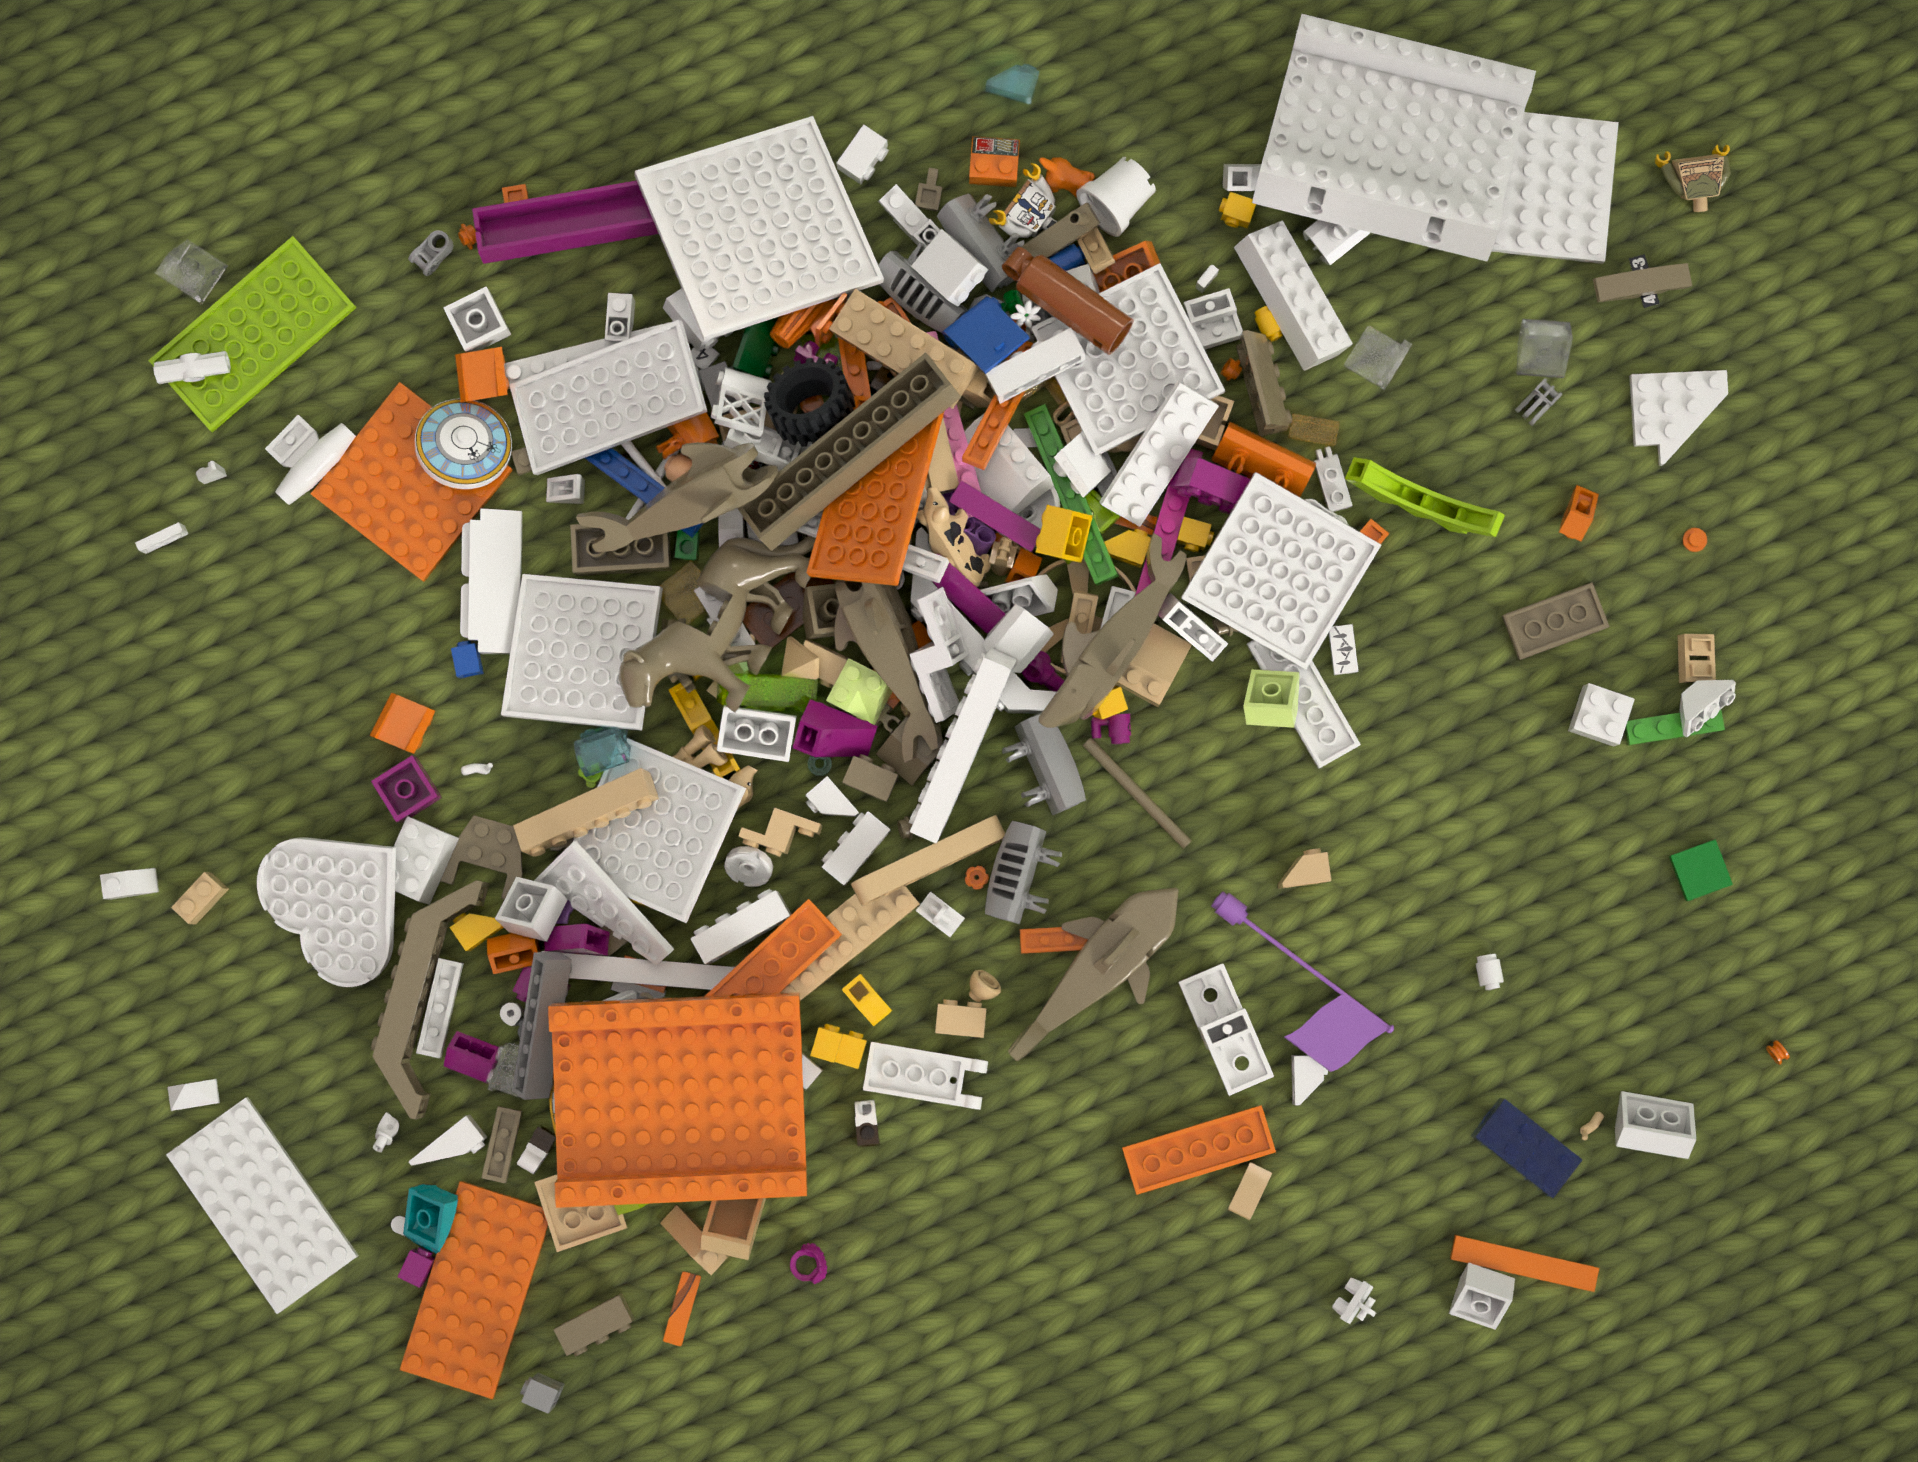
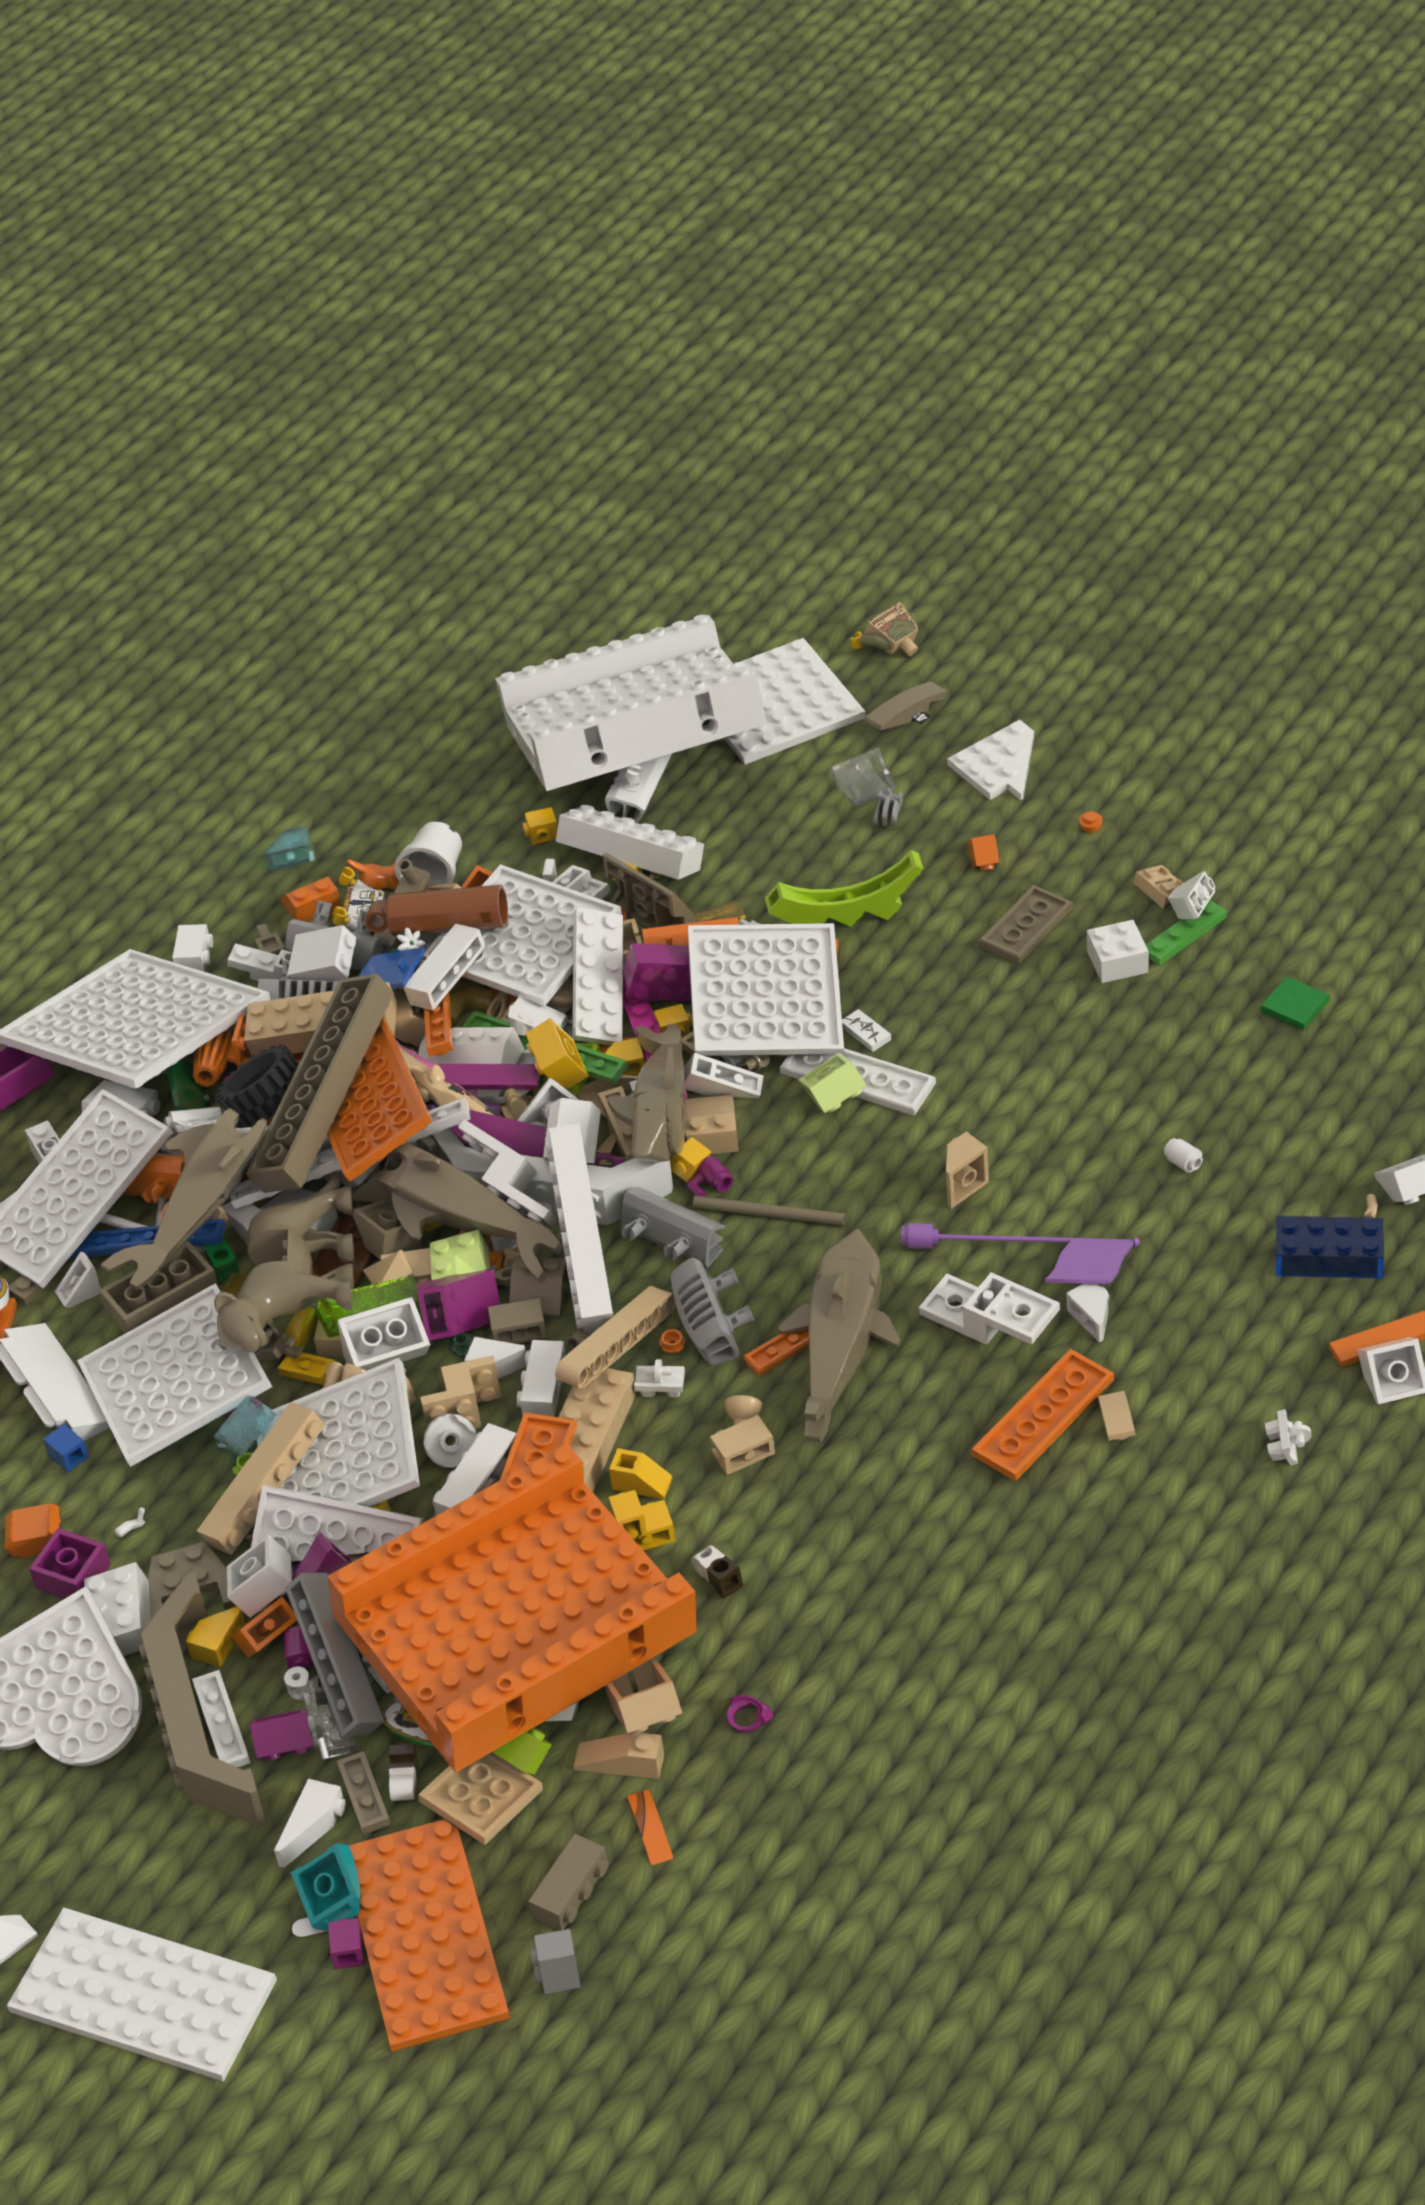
camera: 30 degrees left, 40 degrees down
white piece [373,1112,399,1152] -> none
white hinge [863,1042,988,1110] -> none
white slope [1223,164,1261,191] -> none
clear bracket [1344,326,1412,390] -> none

